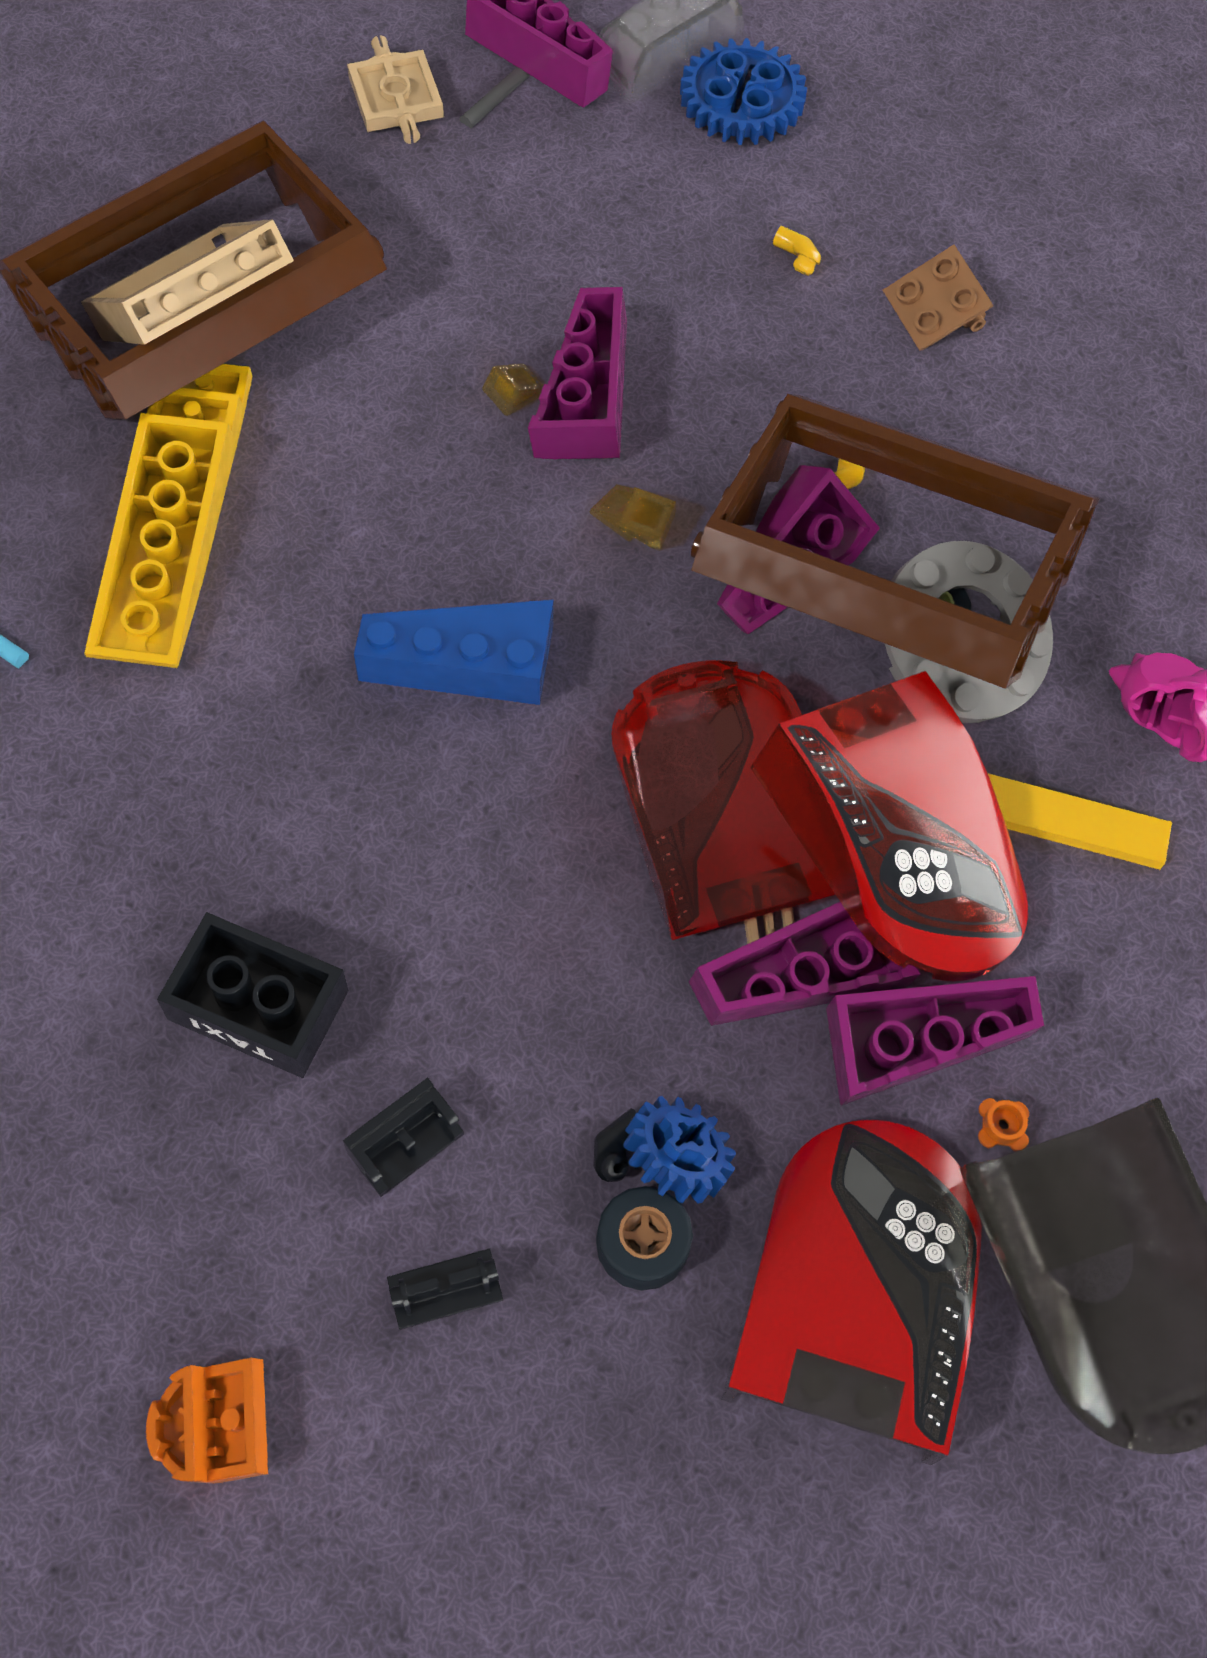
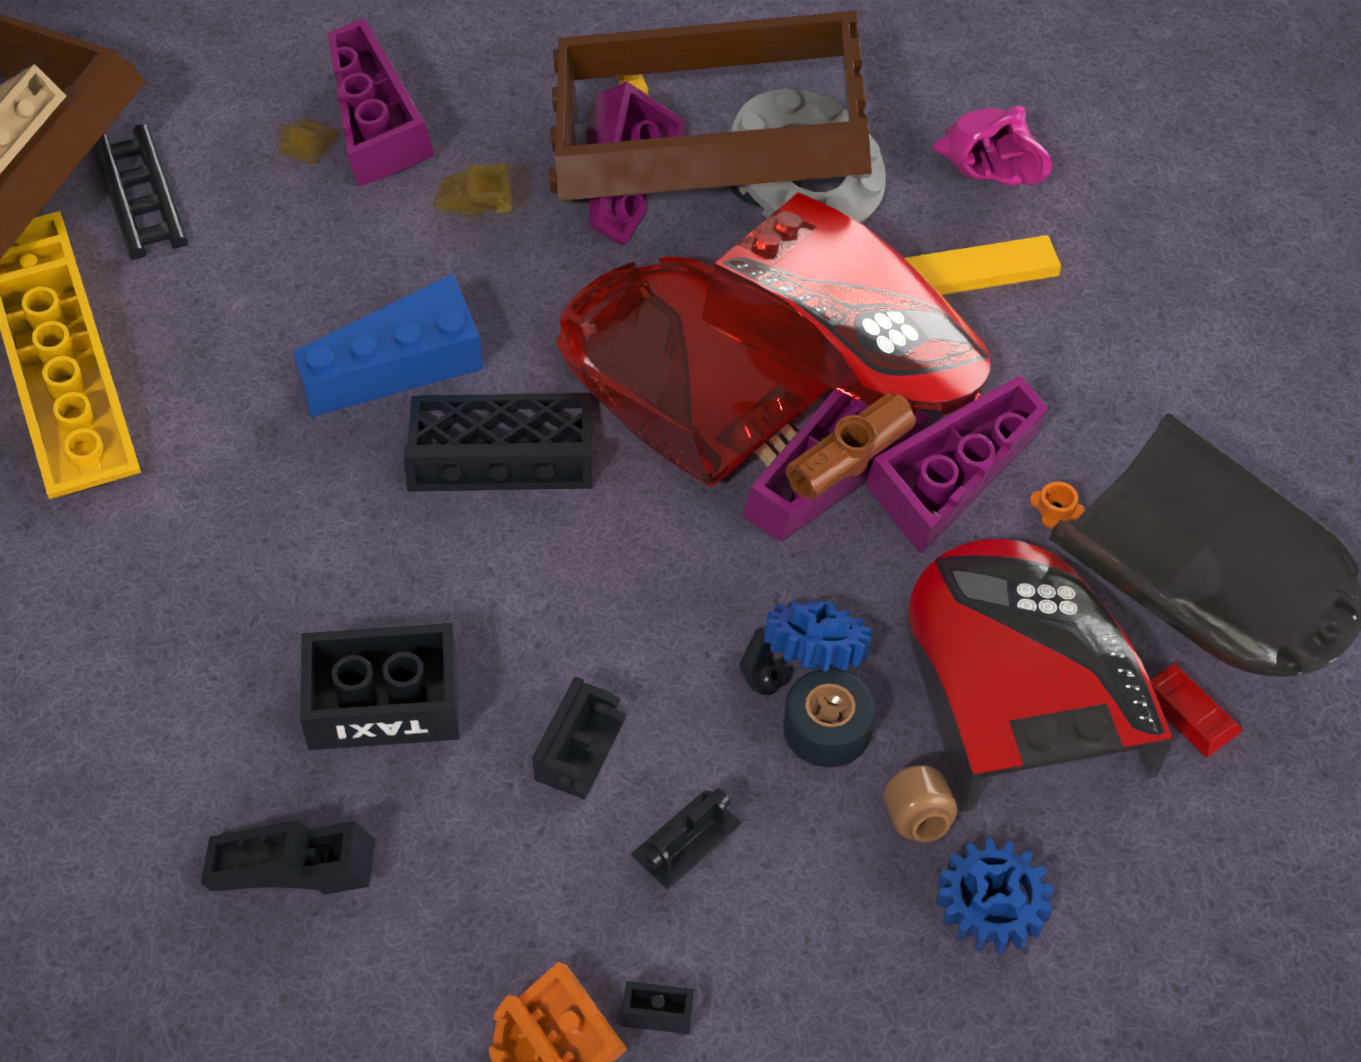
camera: 25 degrees left, 10 degrees down
none -> black bar [94,124,188,260]
none -> black slope [201,820,376,895]
none -> black fence [404,393,592,492]
none -> black piece [622,981,694,1035]
none -> dark orange piece [785,393,916,501]
none -> medium nougat head [883,765,958,843]
none -> blue gear [936,838,1054,954]
none -> red tile [1138,662,1242,758]

